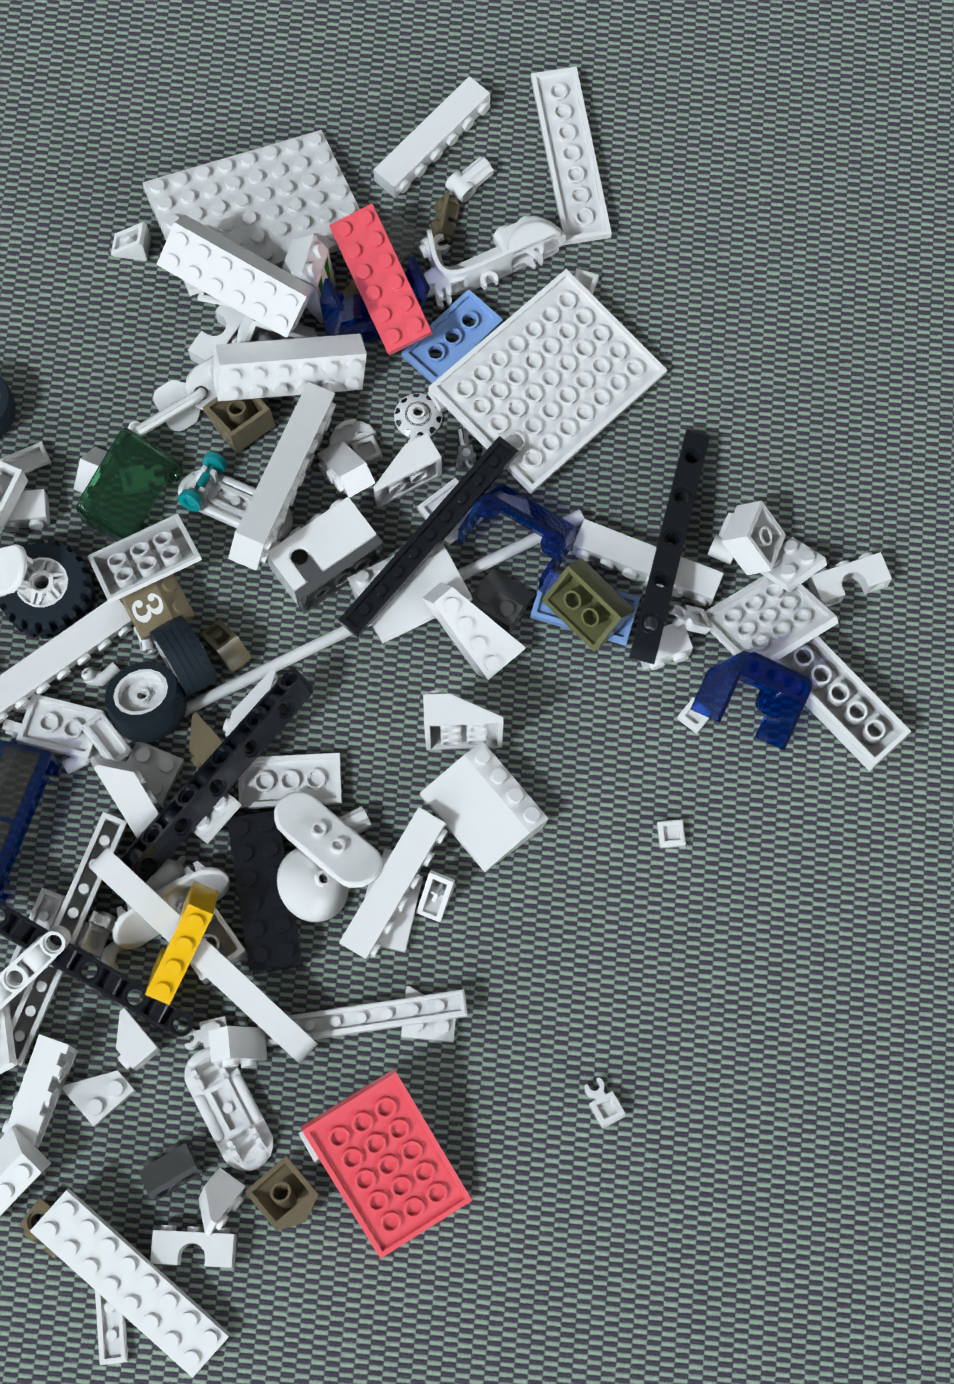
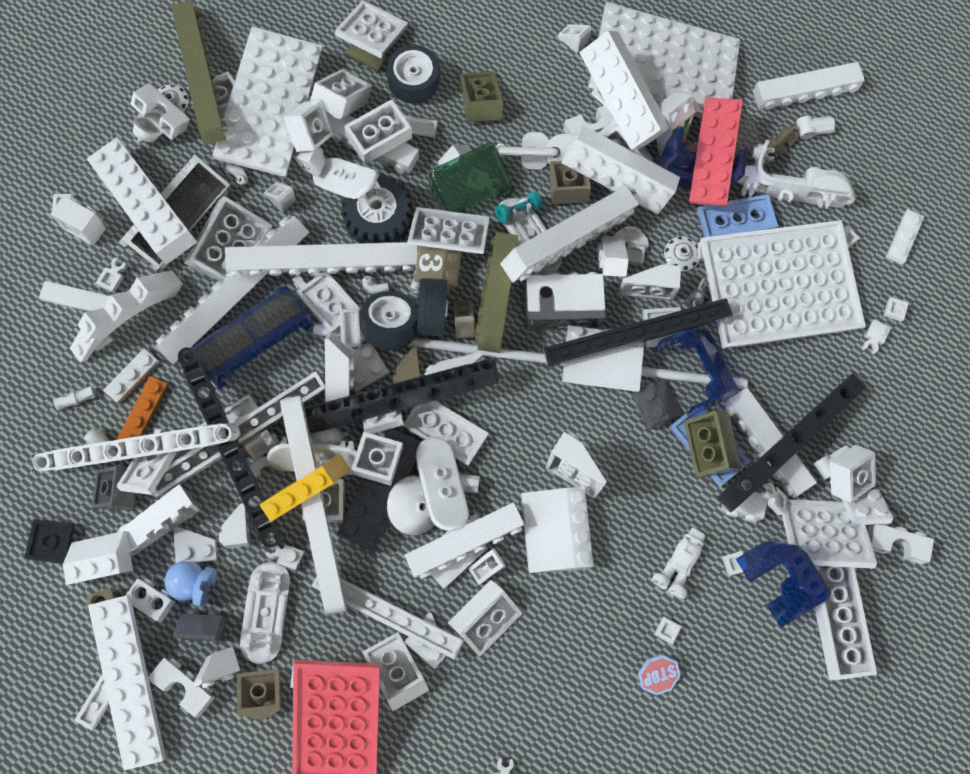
camera: 30 degrees right, 0 degrees up
white brick [208,1026,267,1068] -> none
white wedge [422,582,526,680] -> none
white plate [530,66,612,245] -> none
none -> white brick [126,578,176,622]
none -> light blue tile [164,561,217,607]
none -> white brick [351,432,403,486]
none -> white slope [362,632,429,711]
none -> white slope [448,580,523,657]
none -> olive slope [460,71,503,123]
none -> olive brick [475,232,518,353]
none -> piece [638,654,680,695]
none -> white piece [651,528,705,599]
none -> white plate [862,319,891,355]
none -> white plate [883,297,908,322]
none -> white plate [886,209,924,265]

